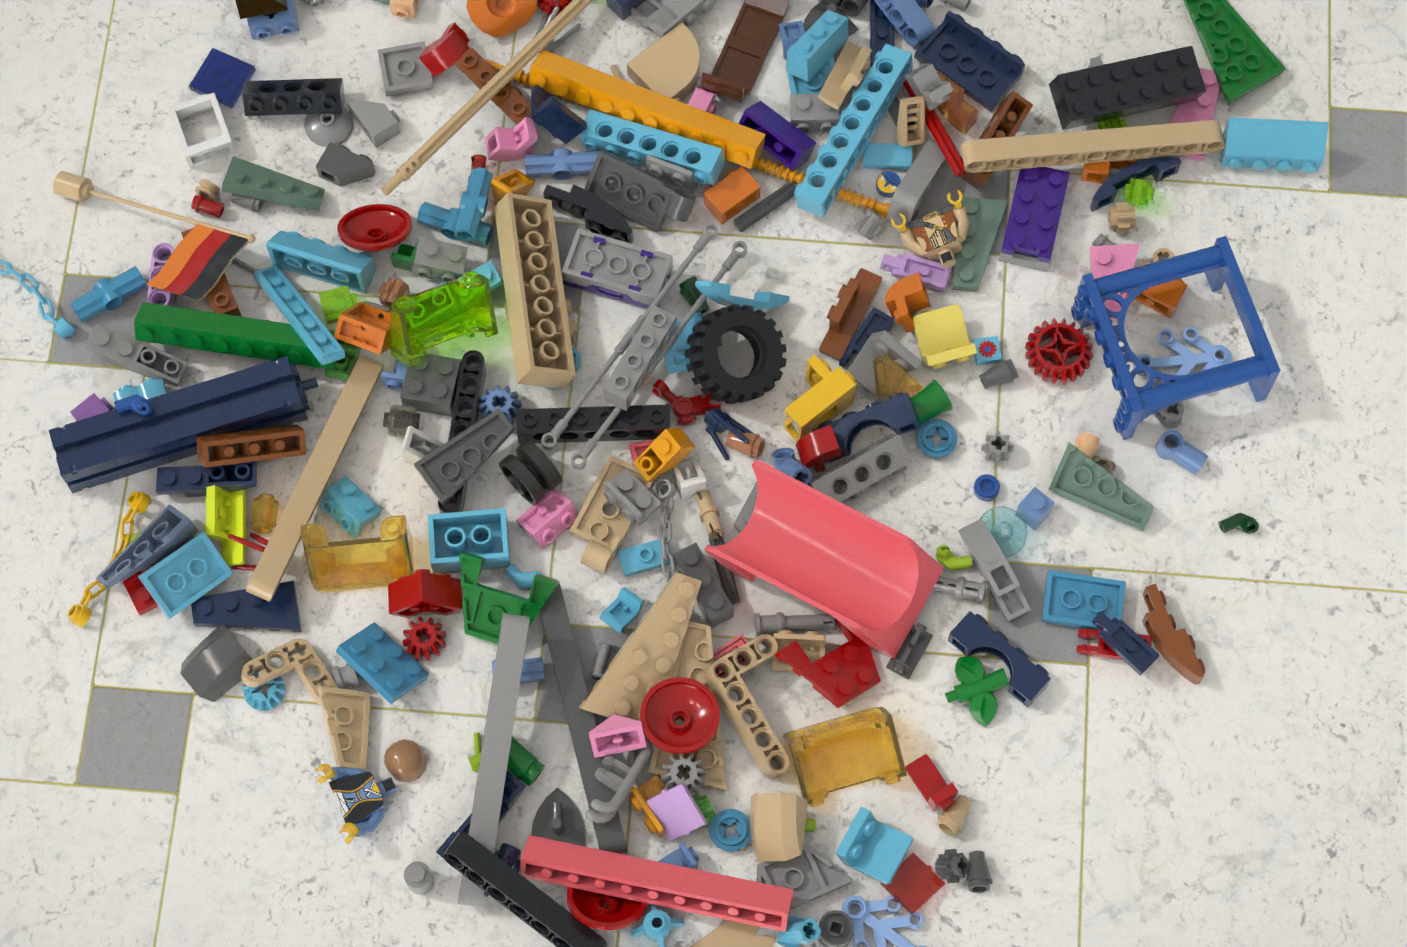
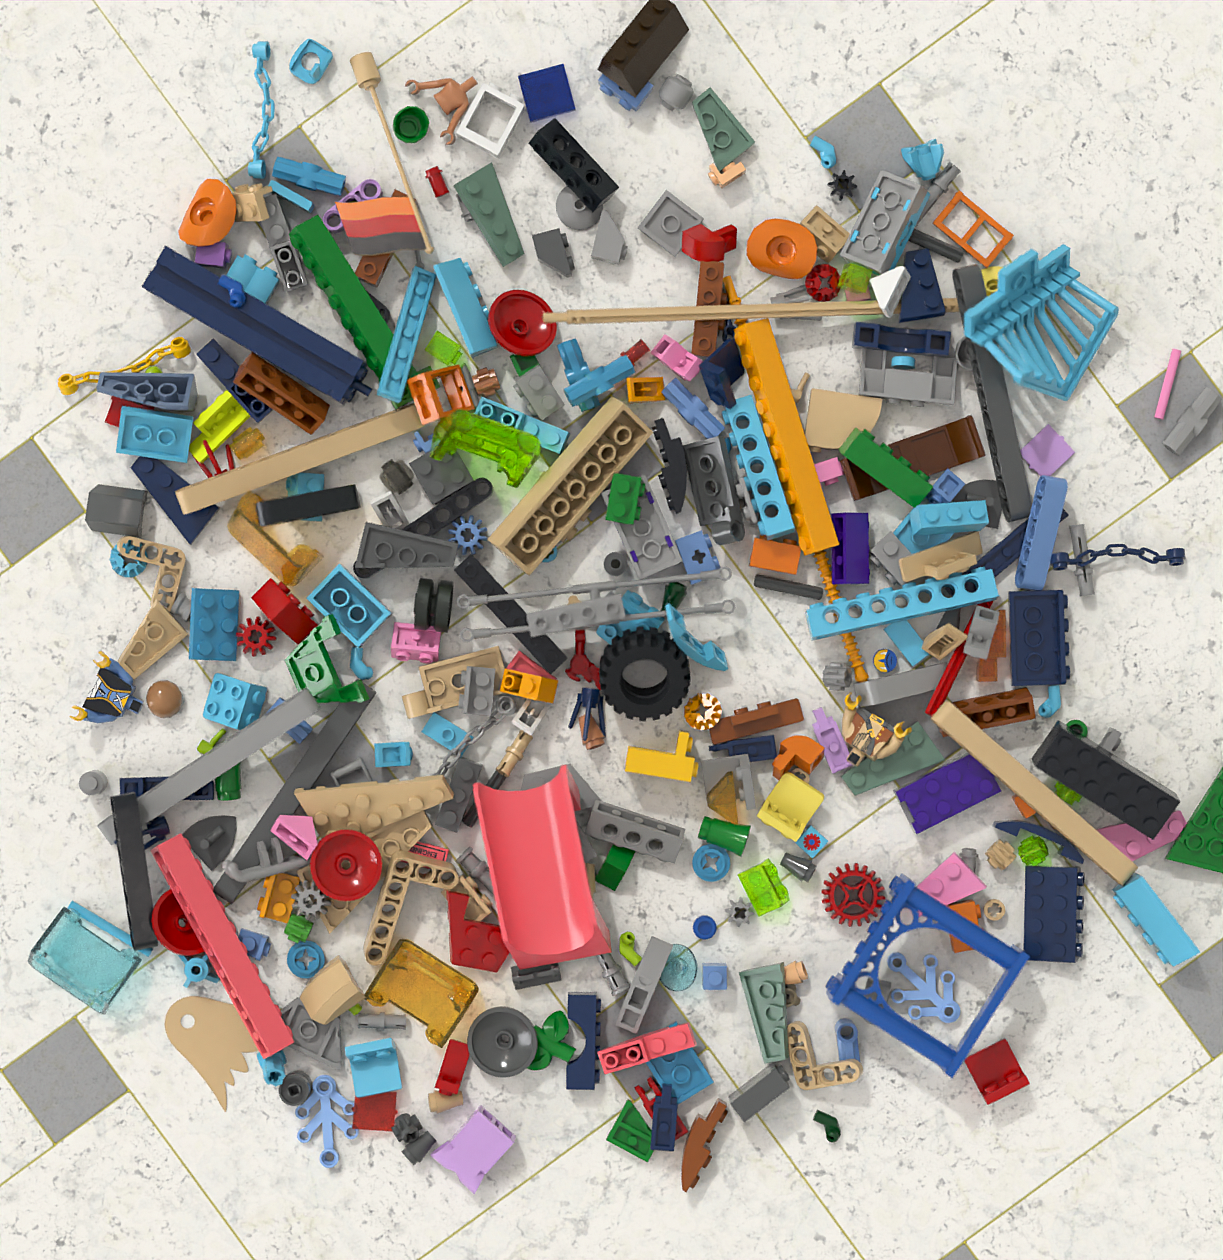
camera: 55 degrees right, 20 degrees up
tan bush [195,179,220,201] -> none
lavender piece [646,782,707,841] -> none
medium blue piece [771,448,812,485] -> none
red brick [795,425,842,473] -> none
dark blue arch [812,392,922,464] -> none
none -> orange hat [178,179,236,247]
none -> medium azure bracket [203,673,267,730]
none -> tan bracket [232,183,273,222]
none -> black beam [254,484,361,527]
none -> medium azure tile [268,180,315,214]
none -> medium azure piece [289,39,333,84]
none -> light grey pin [358,1012,406,1031]
none -> green hair [392,106,429,143]
none -> nougat piece [405,76,478,145]
none -> lavender piece [430,1105,516,1194]
none -> dark grey dish [467,1006,538,1078]
none -> green slope [595,844,635,891]
none -> coral slope [597,1022,697,1074]
none -> dark grey brick [604,552,627,576]
none -> green bracket [605,473,646,525]
none -> green wing [606,1099,654,1163]
none -> medium blue brick [675,530,720,585]
none -> light orange gear [684,693,722,730]
none -> dark blue hand [722,319,736,342]
none -> dark grey brick [728,1062,790,1122]
none -> clear neon green bracket [737,858,790,917]
none -> tan beam [787,1021,863,1090]
none -> green brick [838,427,933,508]
none -> red bracket [964,1038,1030,1105]
none -> dark blue bracket [1023,865,1085,963]
none -> medium azure arm [1038,685,1061,718]

